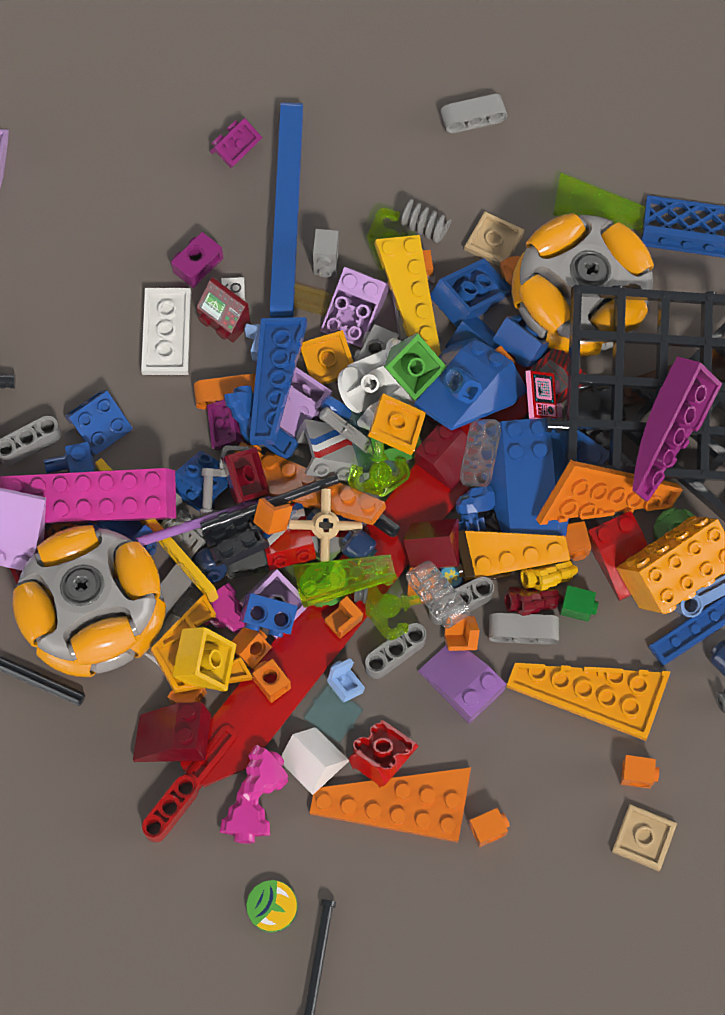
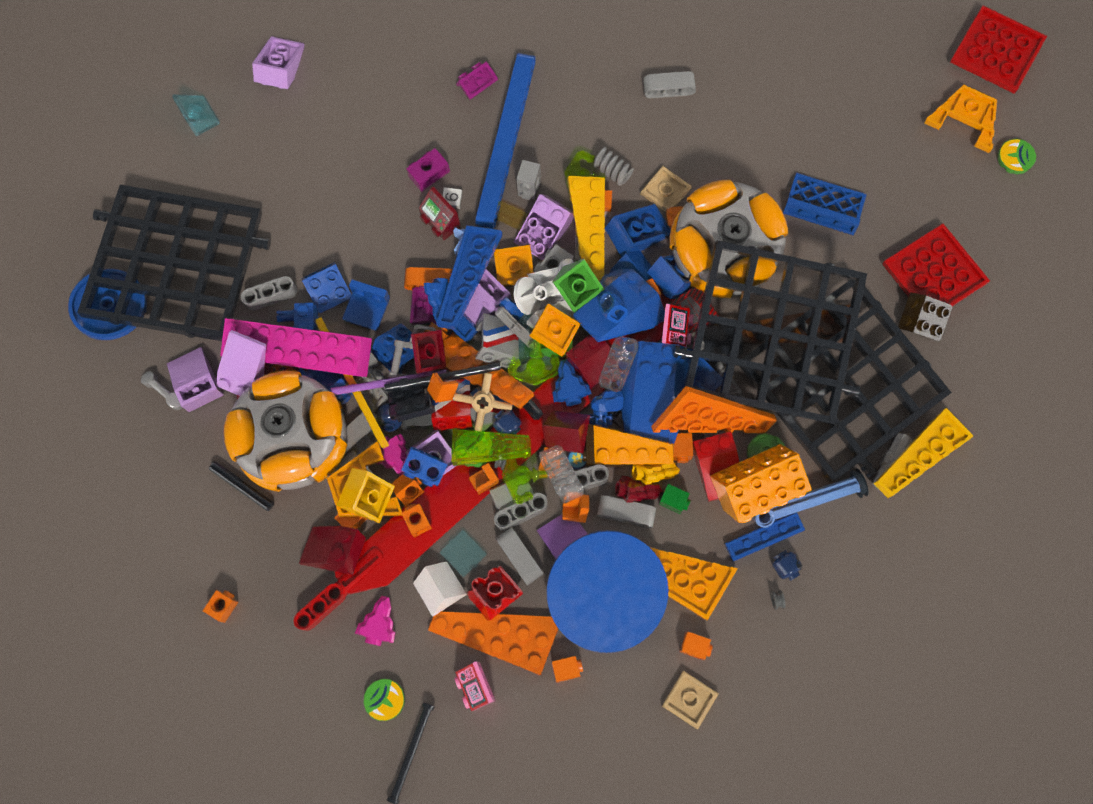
camera: 15 degrees right, 5 degrees up
white plate [141,288,191,375] -> none
dark pink rock [240,745,289,802] -> none
light blue bracket [327,658,365,703] -> none
clear neon green wing [553,173,645,230] -> none
magenta wedge [632,356,722,502] -> none
none -> orange brick [203,590,238,623]
none -> blue bracket [342,280,390,331]
none -> slope [454,661,495,711]
none -> light grey slope [489,474,534,511]
none -> light grey beam [495,527,543,586]
none -> blue tile [546,530,668,653]
none -> blue rock [553,359,591,406]

